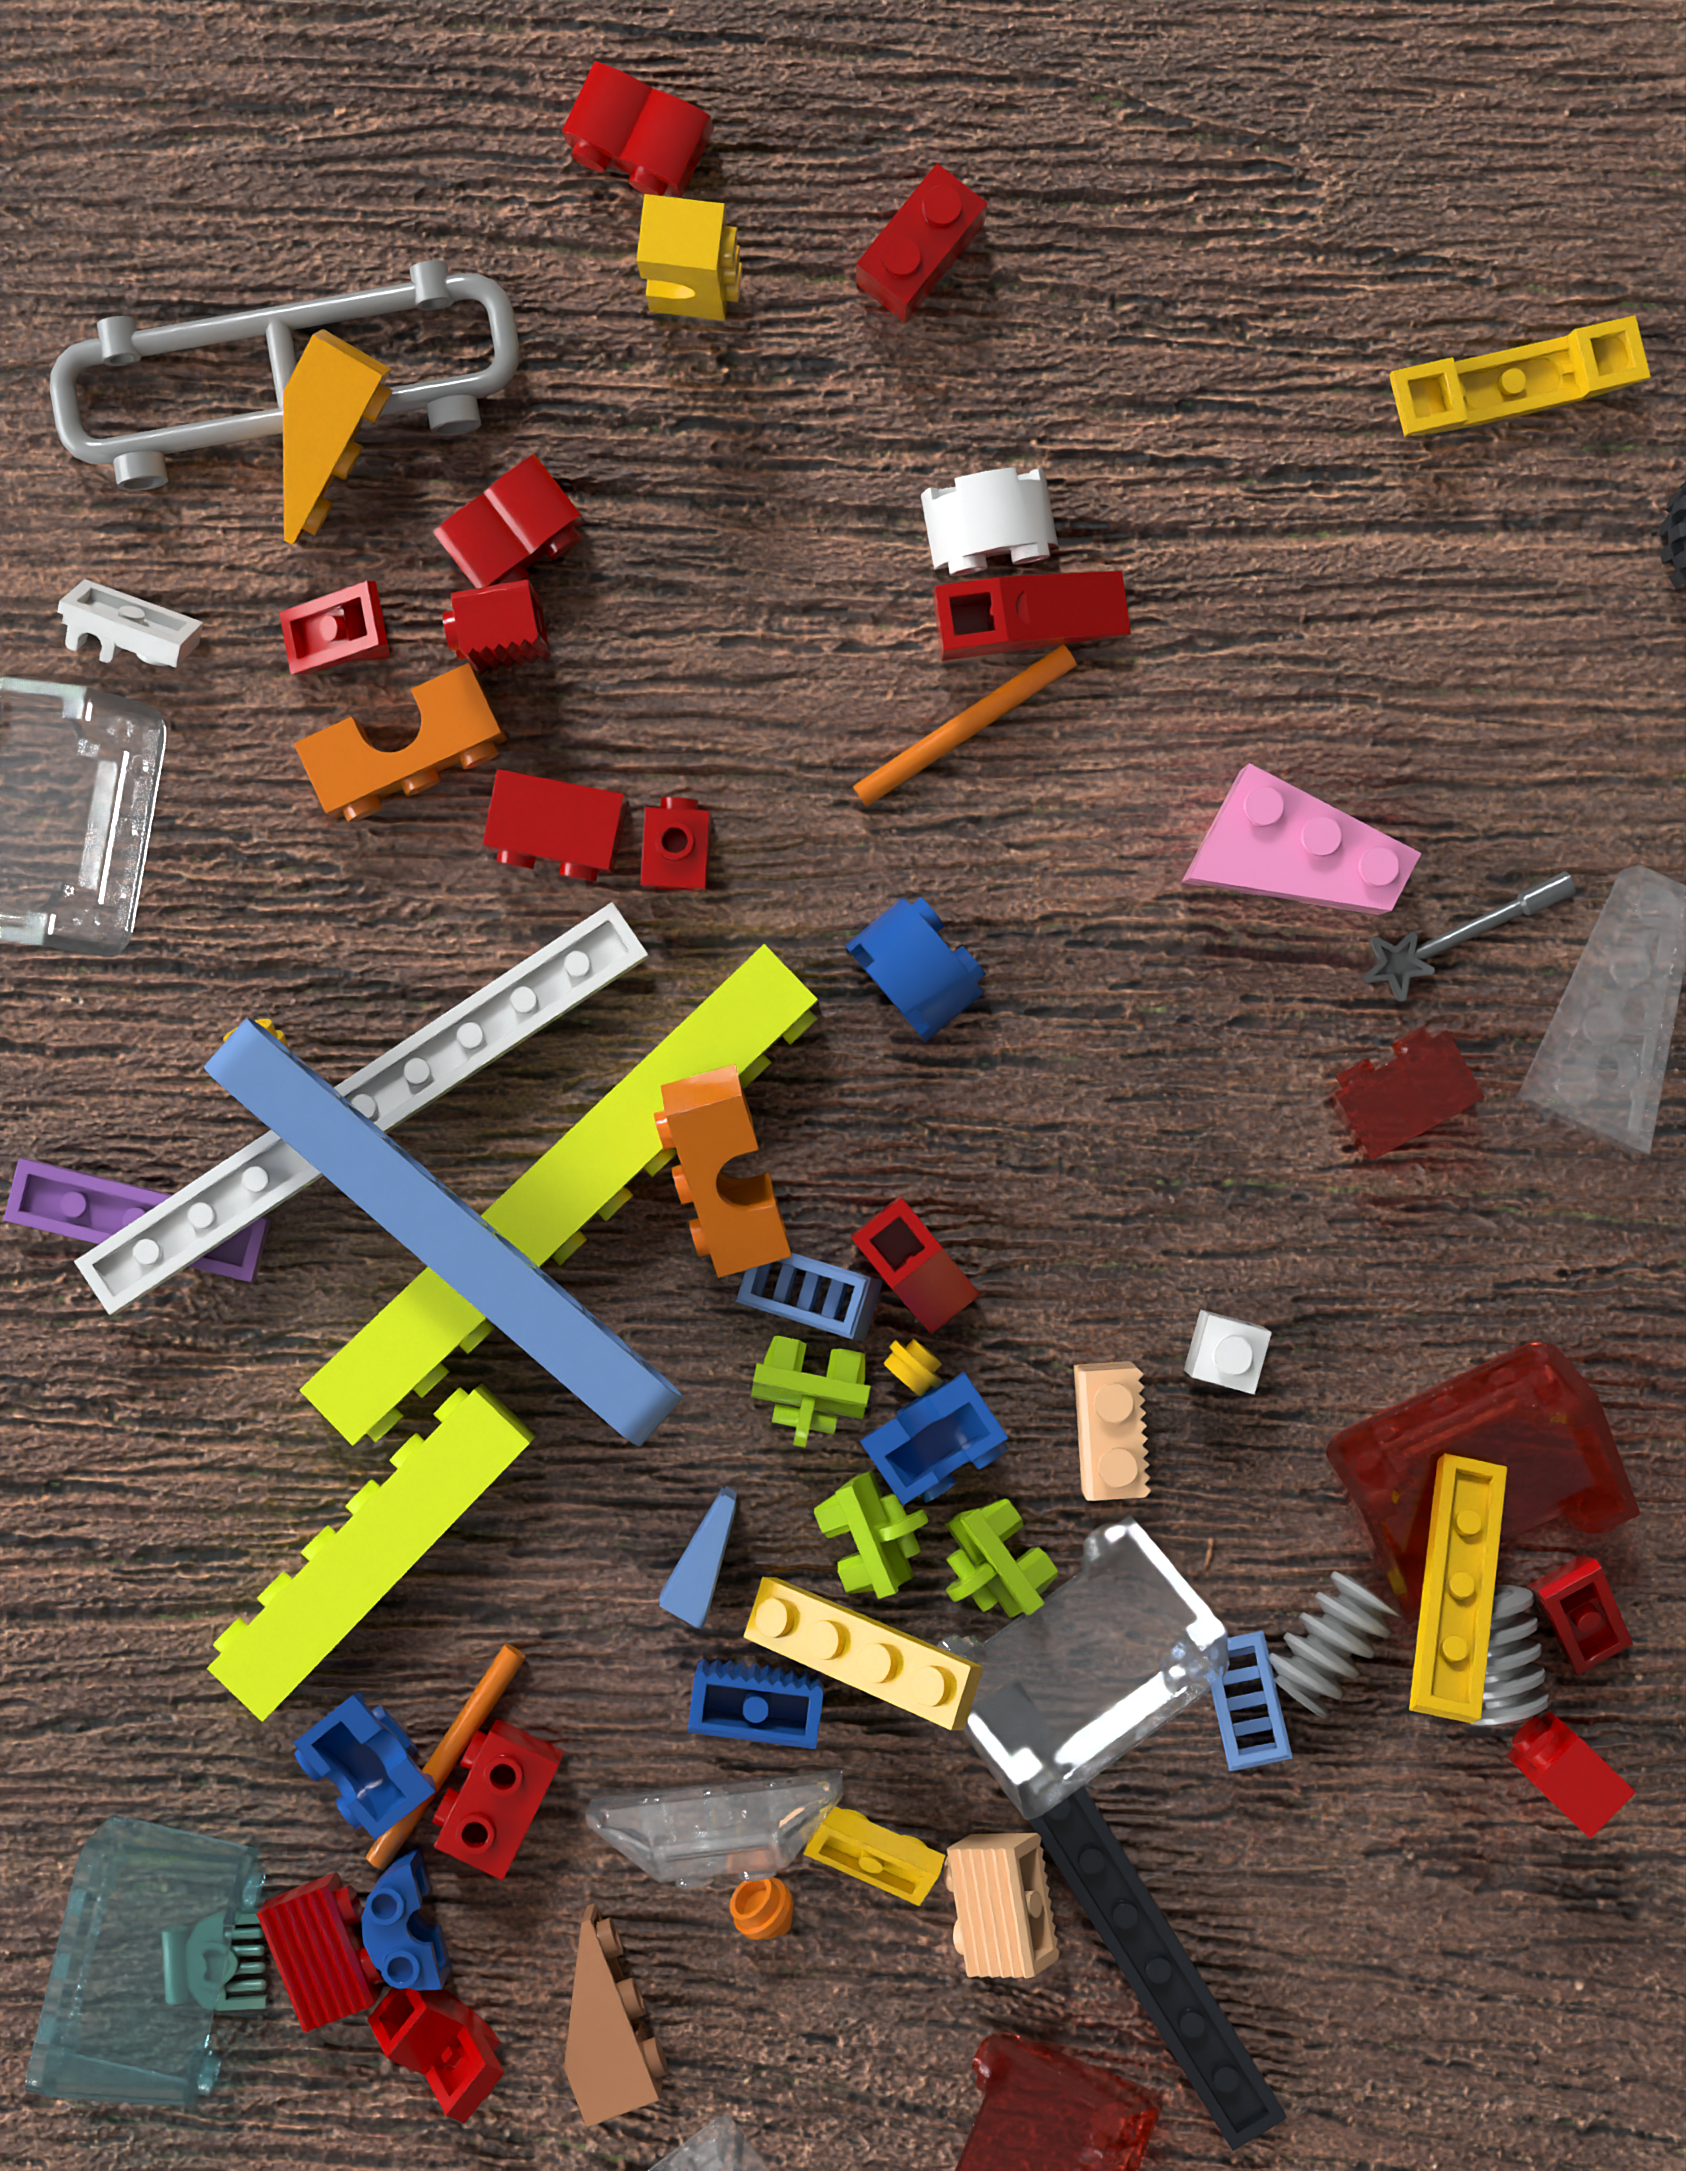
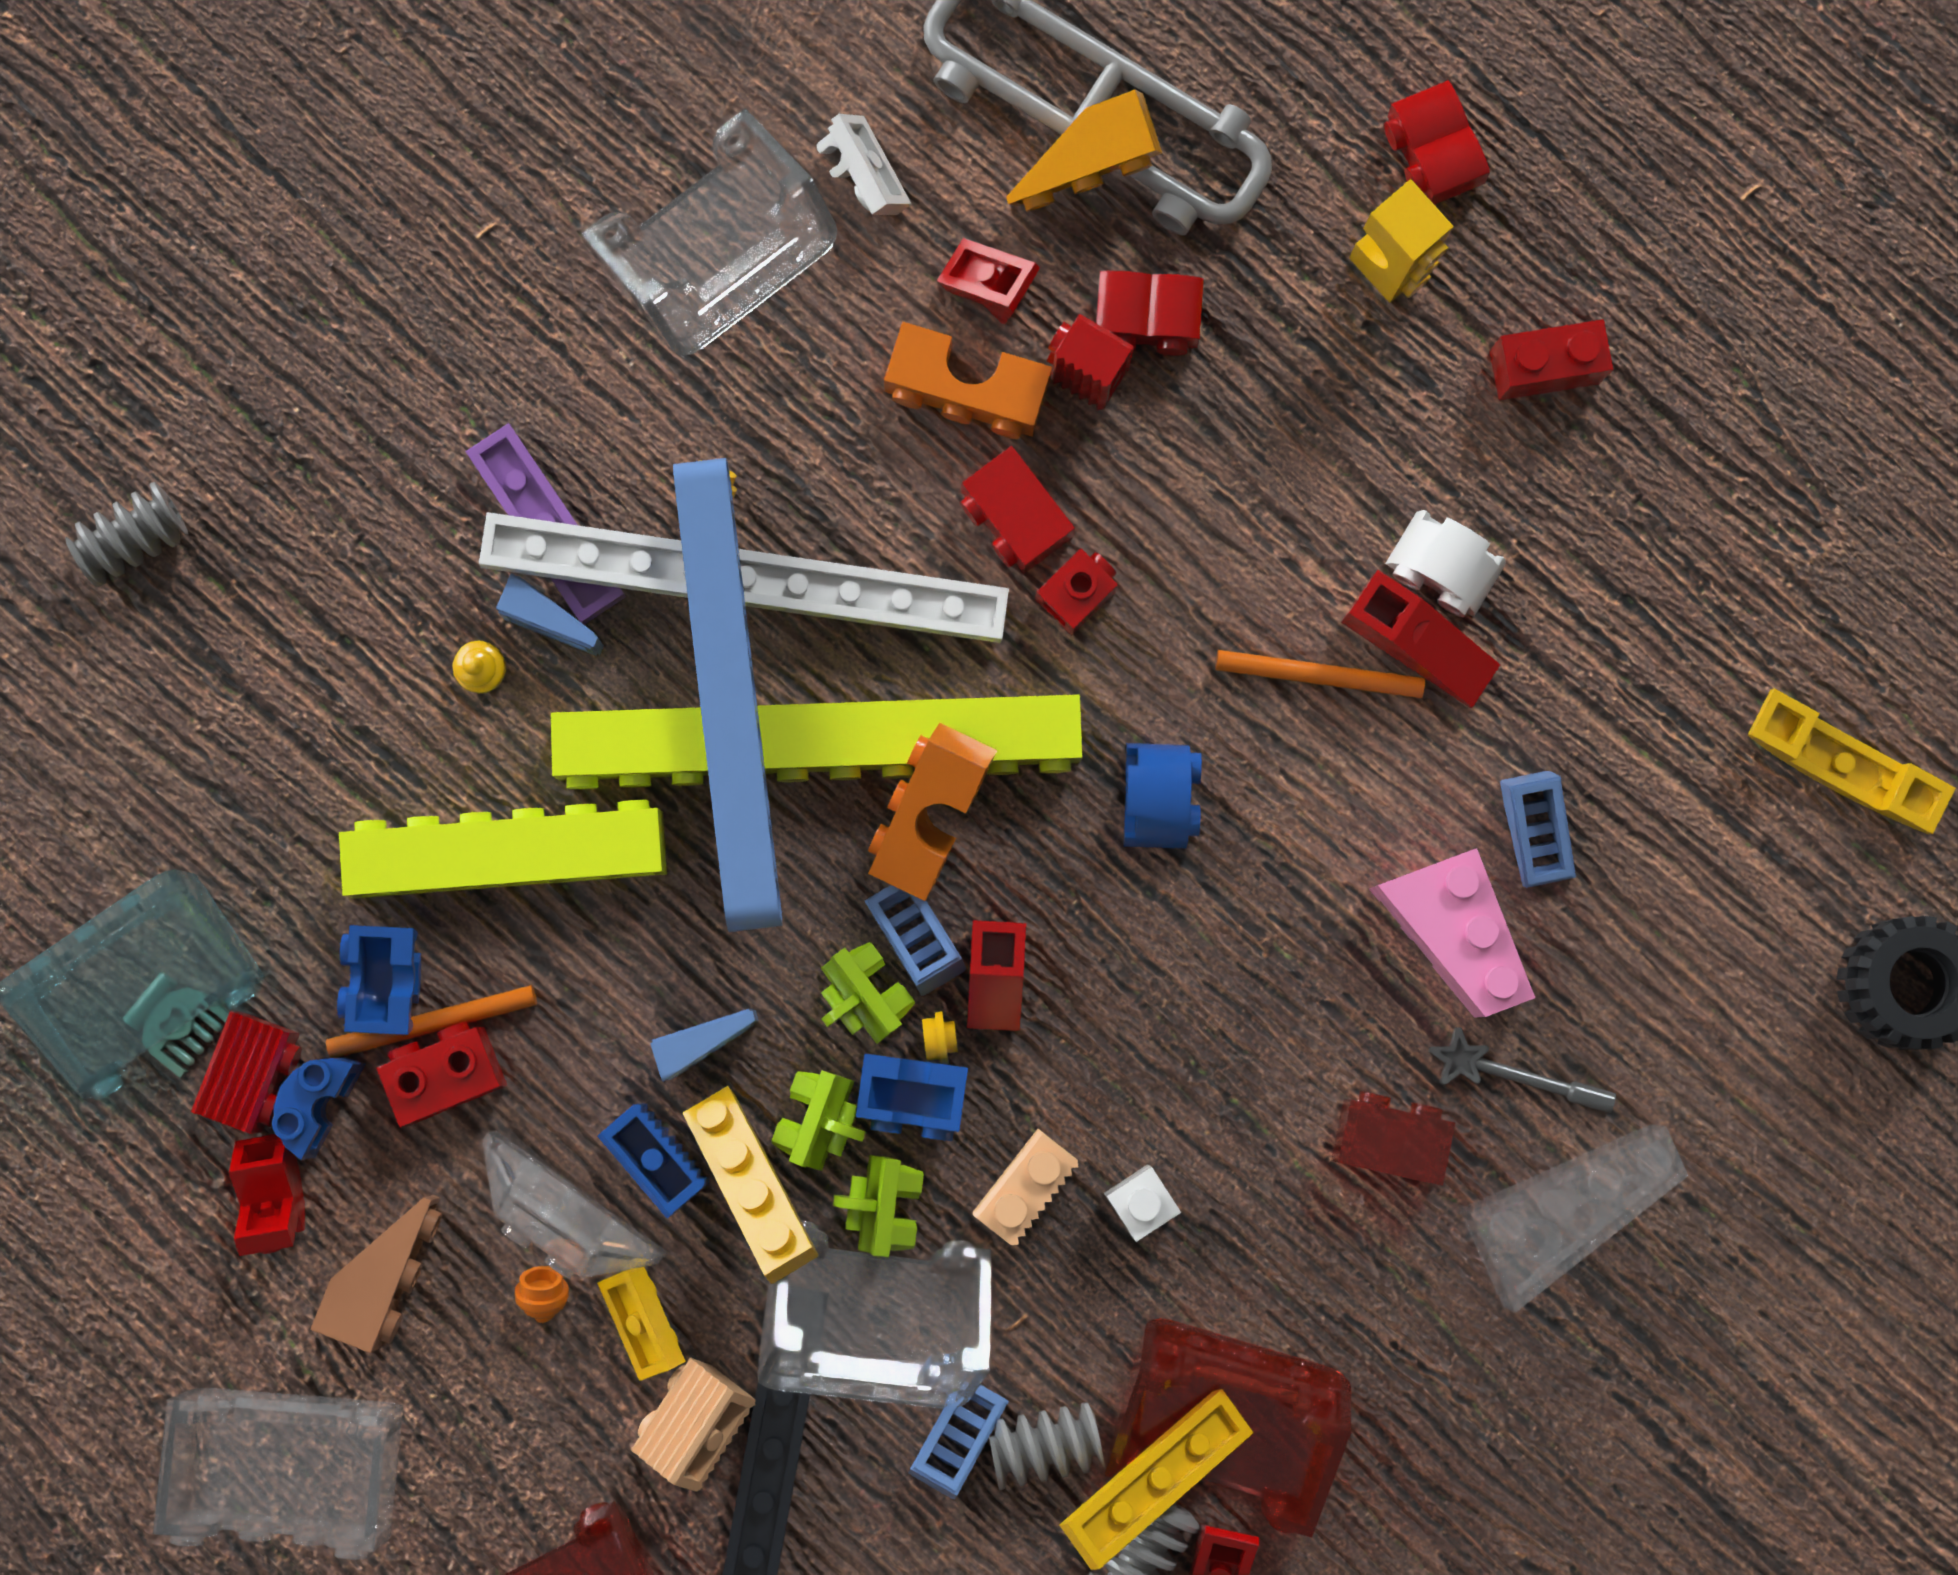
camera: 35 degrees right, 5 degrees down
none -> yellow plate [452,640,506,693]
none -> medium blue slope [496,573,604,656]
none -> medium blue slope [1500,771,1576,888]

